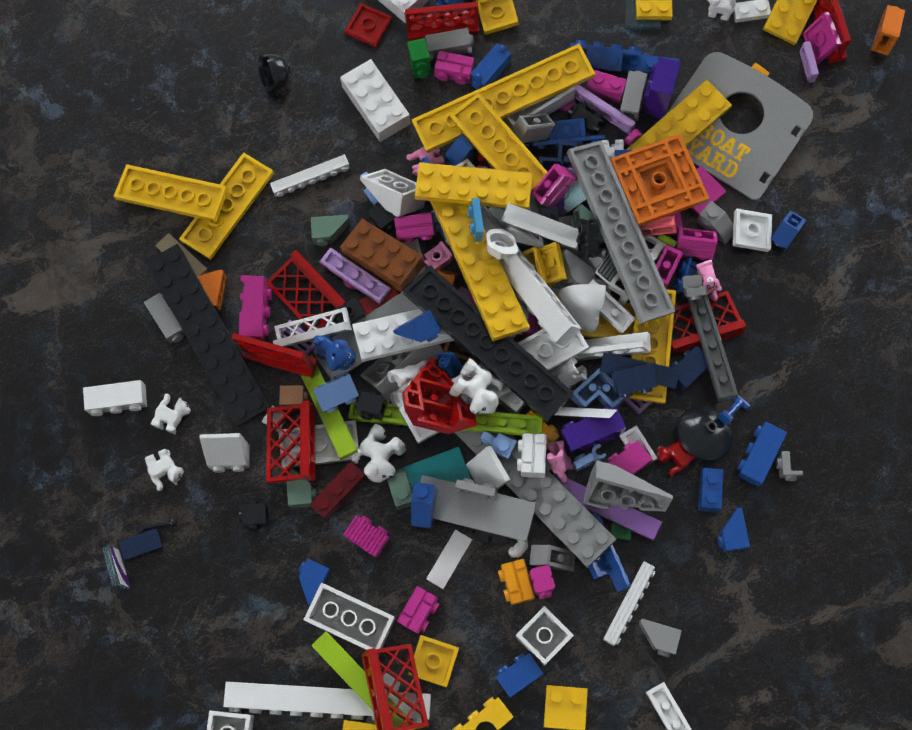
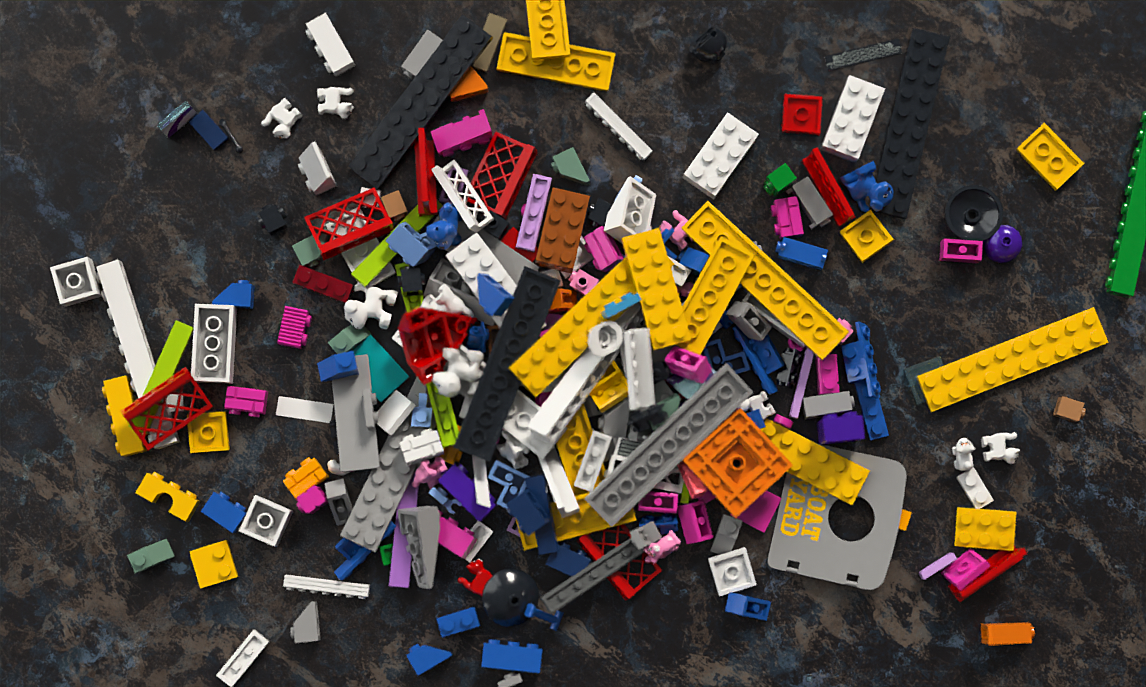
camera: 65 degrees right, 10 degrees up
white brick [559,284,606,333] -> none

